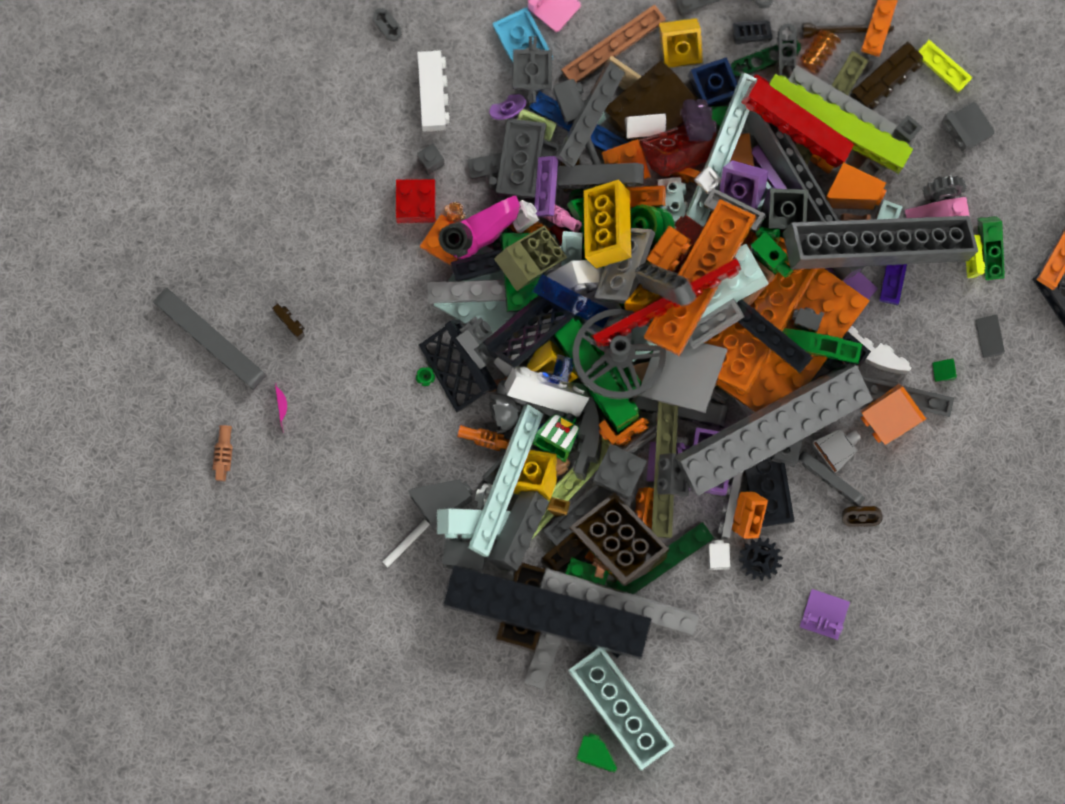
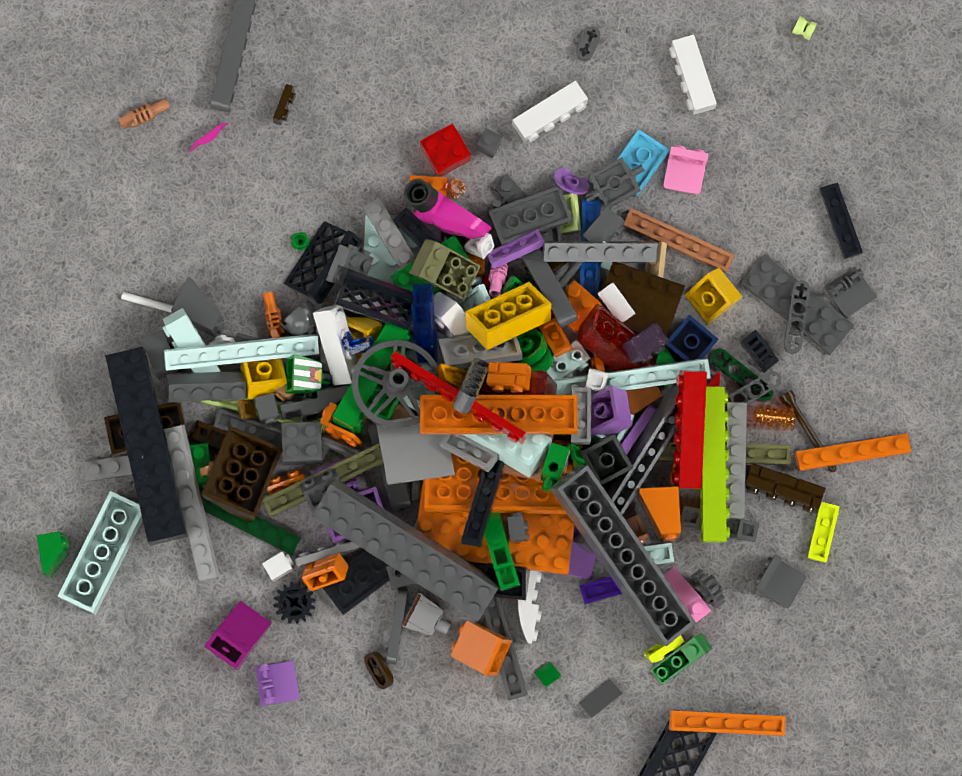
camera: 60 degrees right, 0 degrees up
none -> magenta slope [204,601,272,671]
none -> dark grey brick [255,393,280,424]

